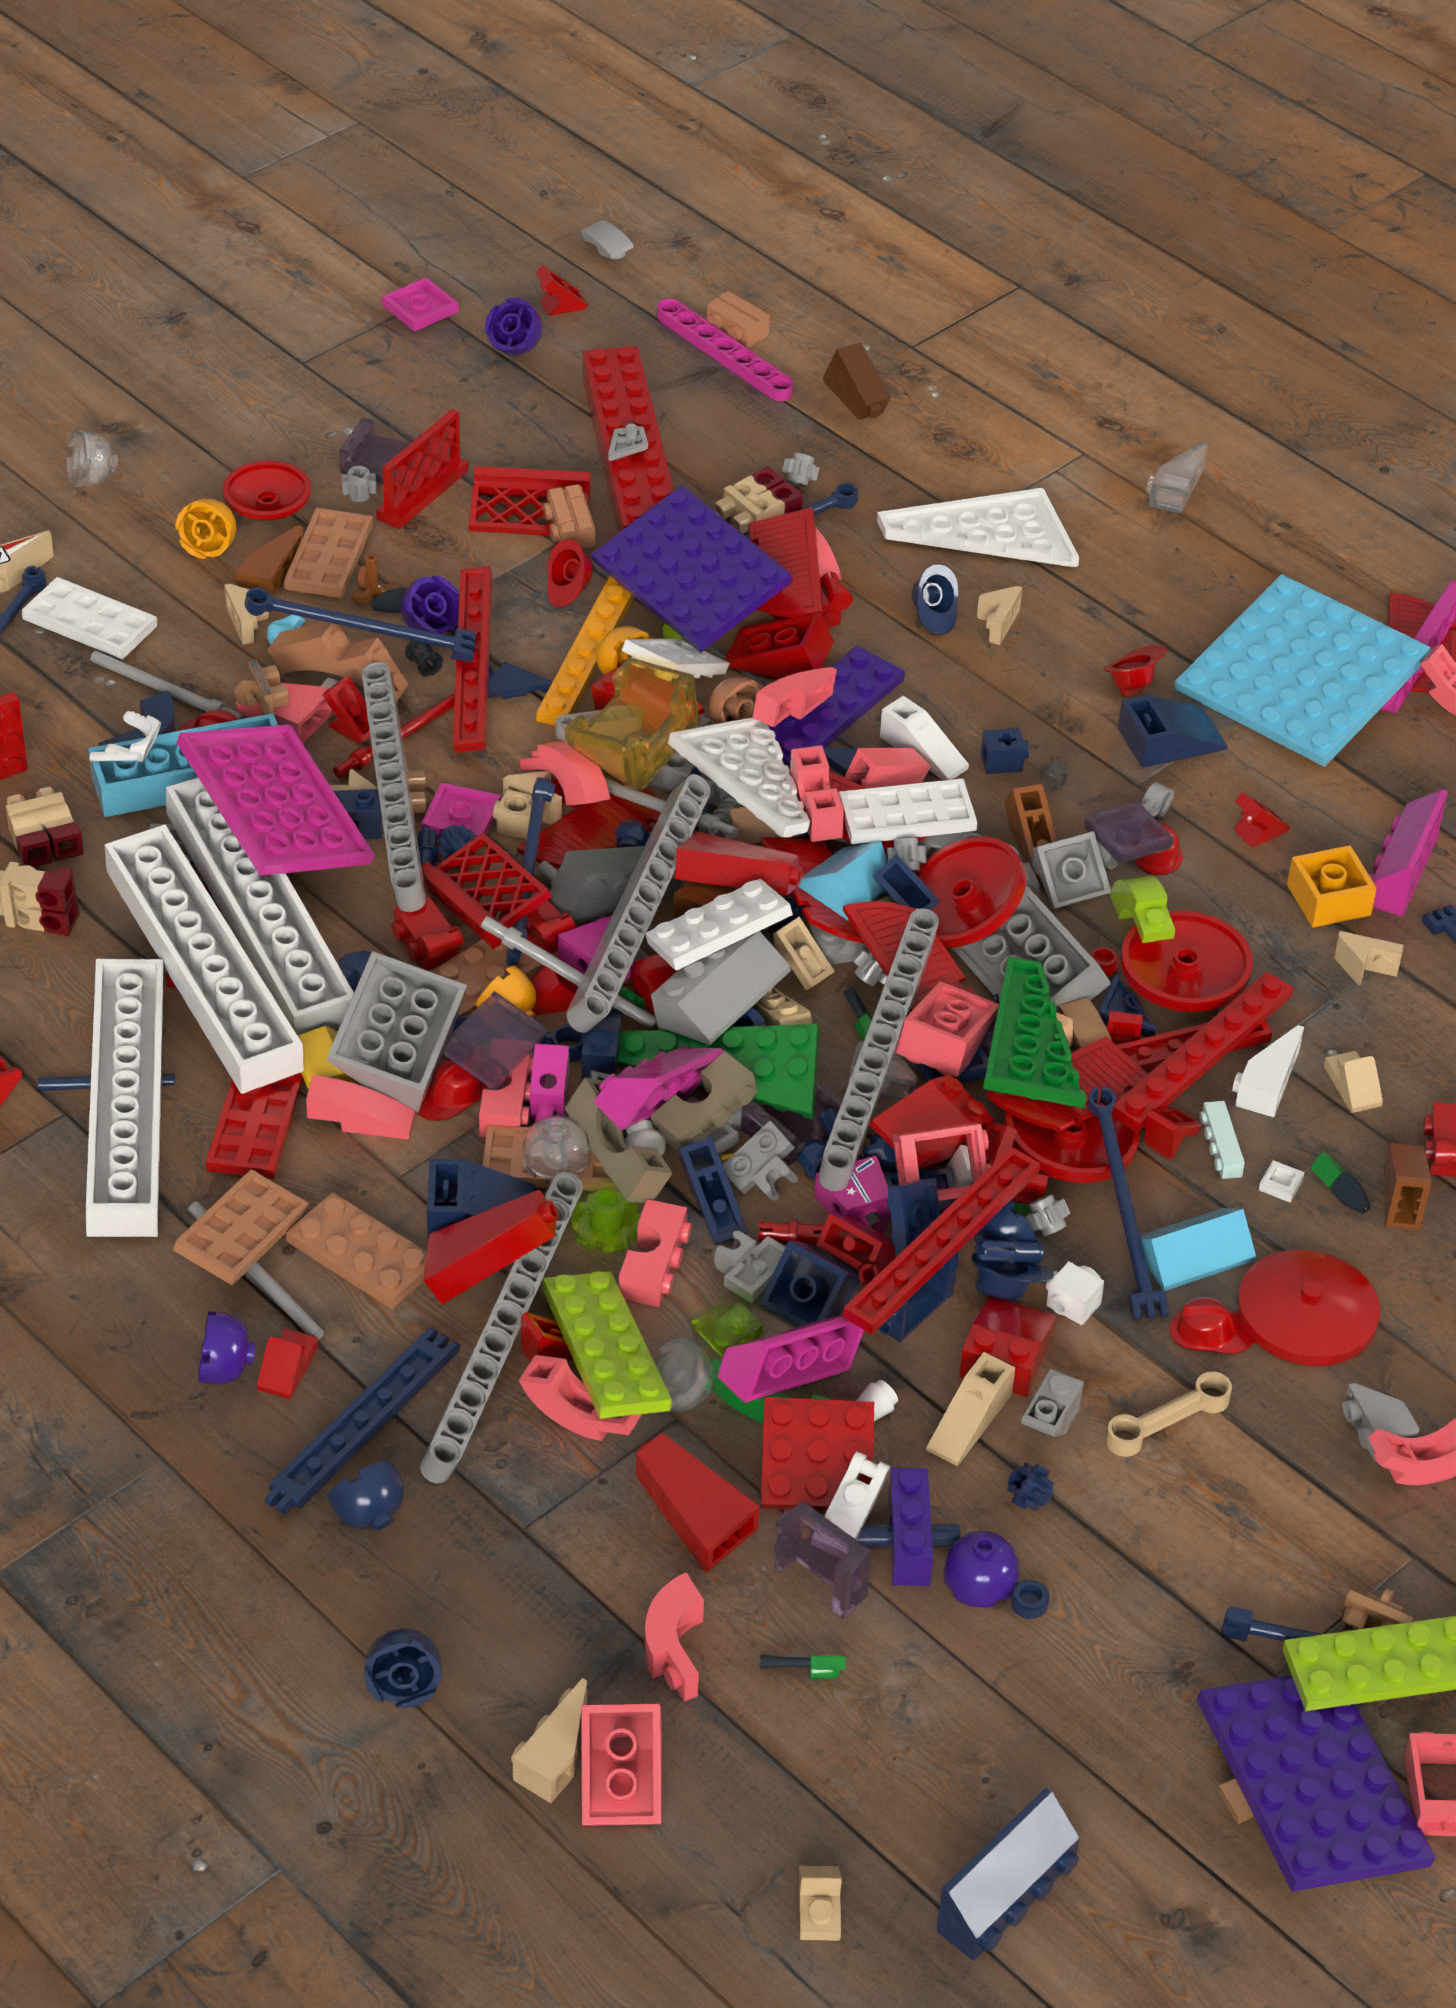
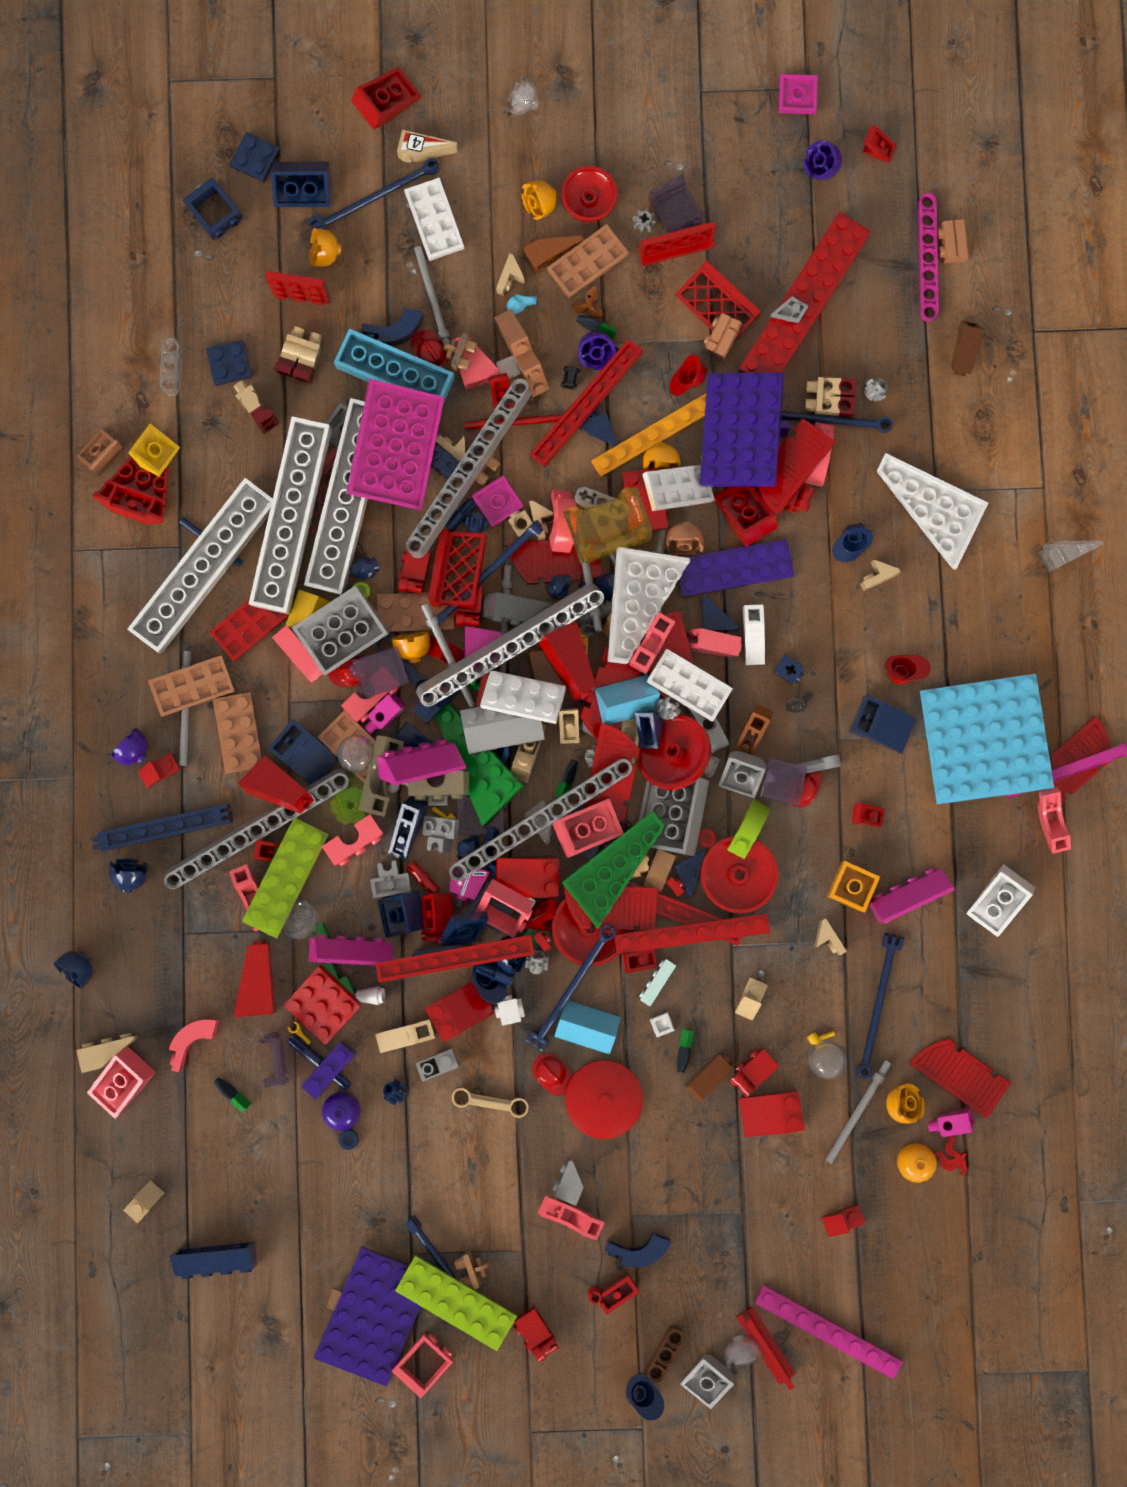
camera: 45 degrees right, 40 degrees up
white helmet [89,711,161,762] -> none
dark blue hinge [244,587,476,662] -> none
light grey slope [580,219,634,260] -> none
clear neon green slope [691,1303,763,1358] -> none
coral slope [753,667,837,727] -> none
white plate [814,1451,891,1557] -> none
white slope [1232,1025,1304,1117] -> none

